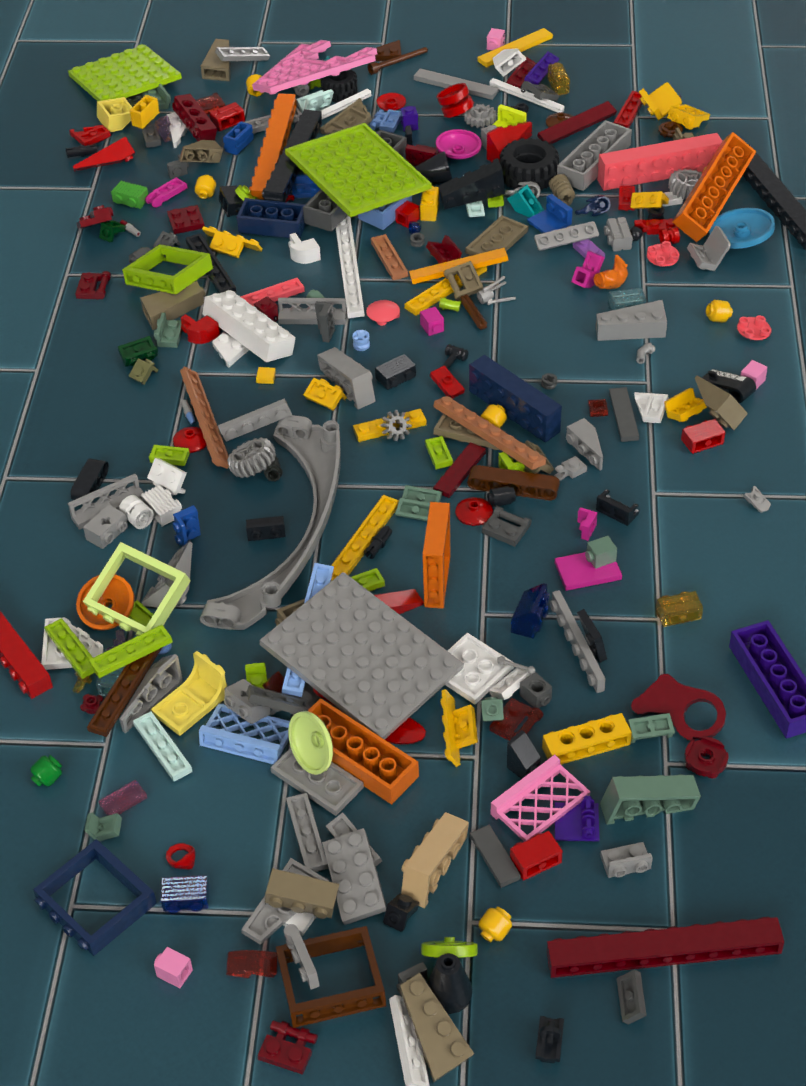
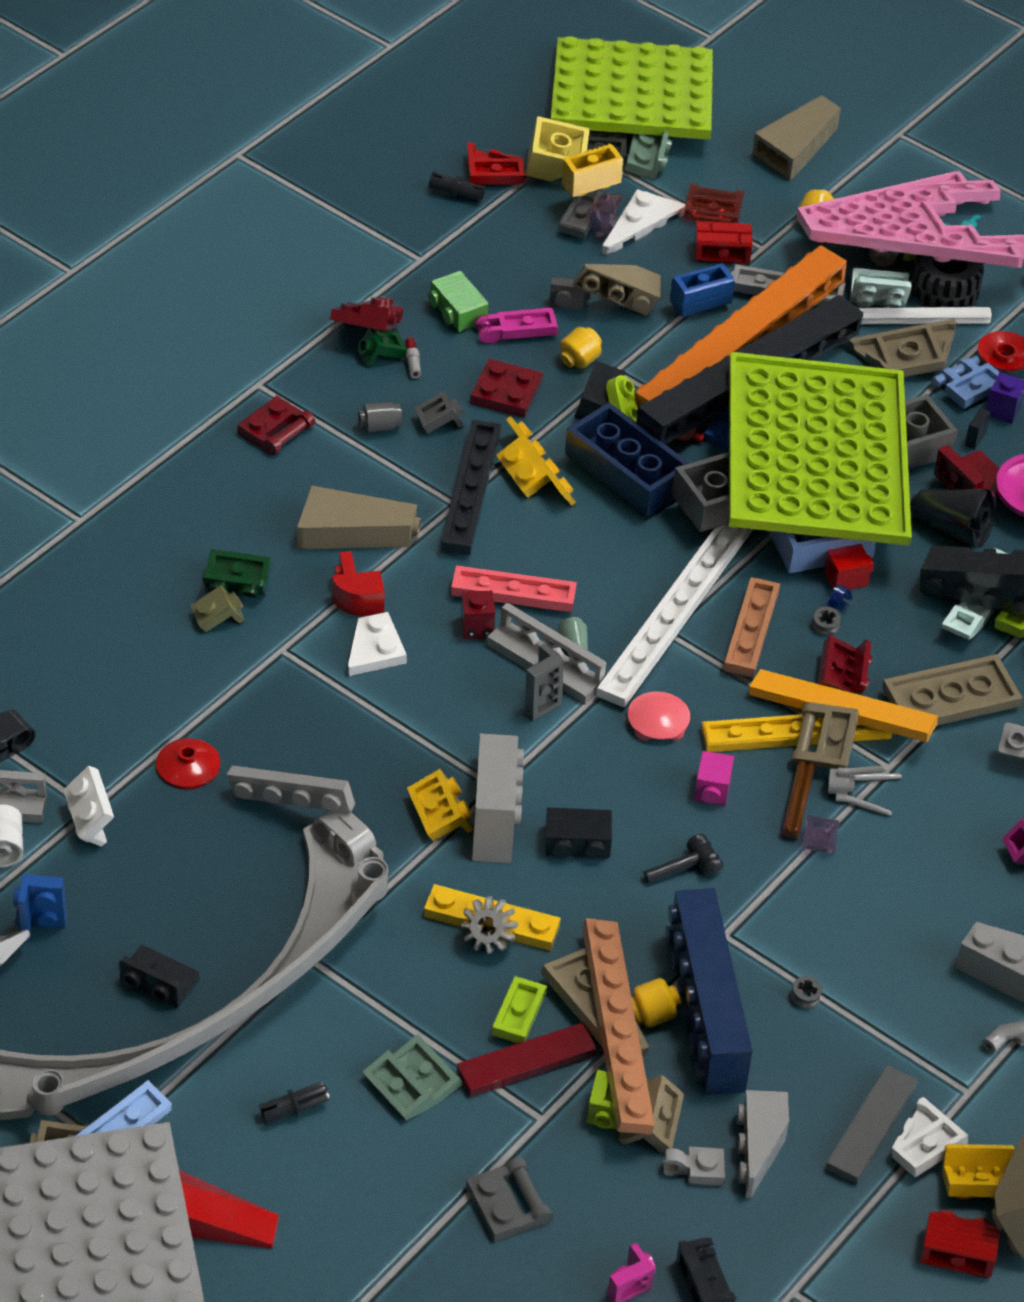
camera: 30 degrees right, 0 degrees up
red wedge [73,136,135,171] -> none
lime window [122,244,213,294] -> none
white brick [141,485,182,527] -> none
lime plate [149,445,190,466] -> none
sand green bracket [154,313,183,348] -> none
dark red brick [172,94,217,141] -> none
nougat plate [180,366,229,469] -> none
piece [181,400,196,425] -> none
white brick [202,290,296,362] -> none
light grey plate [215,47,270,62] -> none
light grey gear [227,438,276,478] -> none
yellow tile [256,367,276,384] -> none
pearl dark grey cone [264,457,282,481] -> none
white brick [288,233,321,264] -> none
yellow tile [331,495,399,581] -> none
lime plate [351,568,385,592] -> none
light blue wheel [352,330,370,351] -> none
yellow brick [420,186,439,221] -> none
orange window [423,502,451,609] -> none
red plate [430,365,465,399] -> none
lime pin [439,297,461,312] -> none
red dish [455,497,493,526] -> none
reddish brown beam [467,465,560,500] -> none
black brick [487,486,516,507] -> none
clear red tile [588,399,608,417] -> none
none -> clear purple plate [802,815,839,853]

